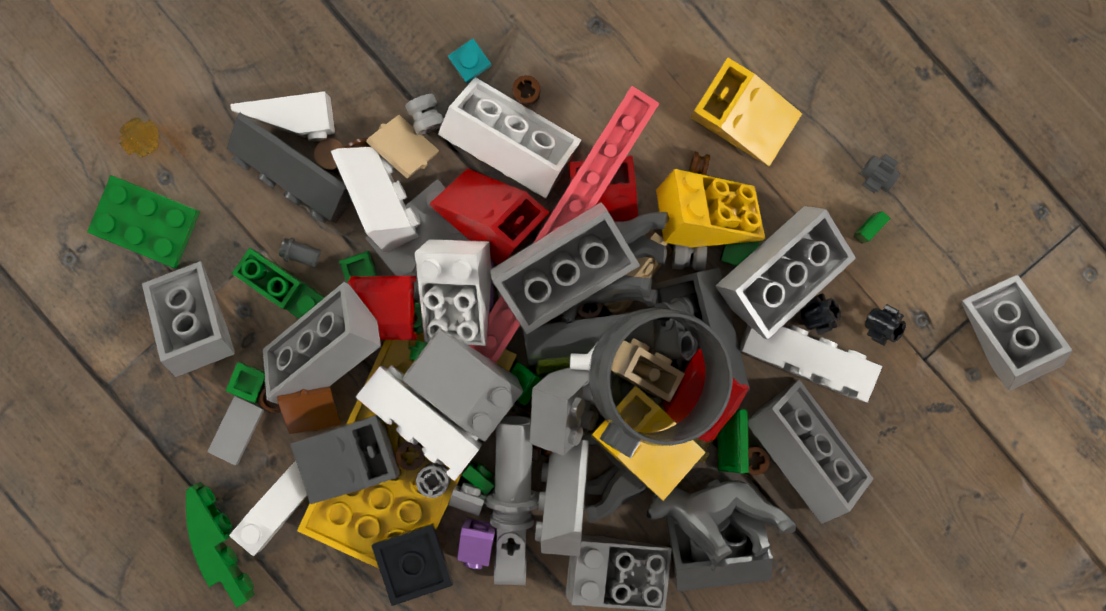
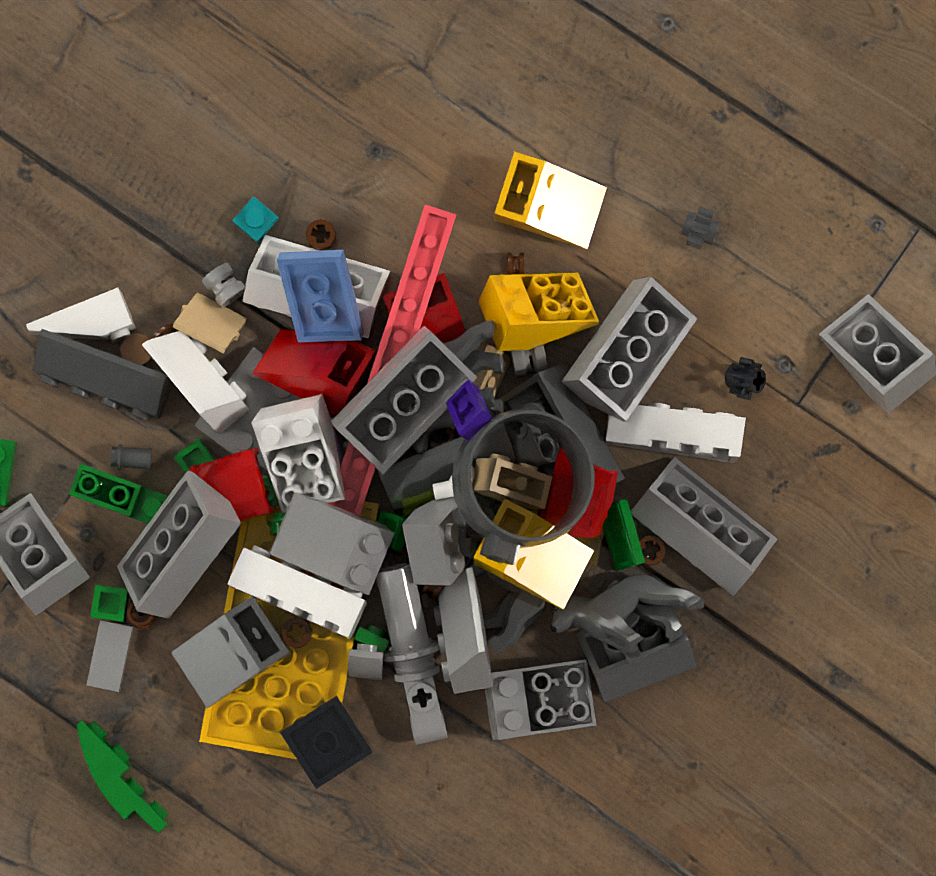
camera: 15 degrees left, 5 degrees down
white slope [229,461,307,556] -> none
dark orange piece [277,386,341,434] -> none
light grey wheel [416,462,451,498] -> none
medium lavender slope [457,518,496,569] -> none
green tile [720,241,760,267] -> none
black gear [801,293,841,335] -> none
green tile [853,211,891,244] -> none
none -> medium blue plate [277,250,364,342]
none -> dark purple plate [446,379,492,441]

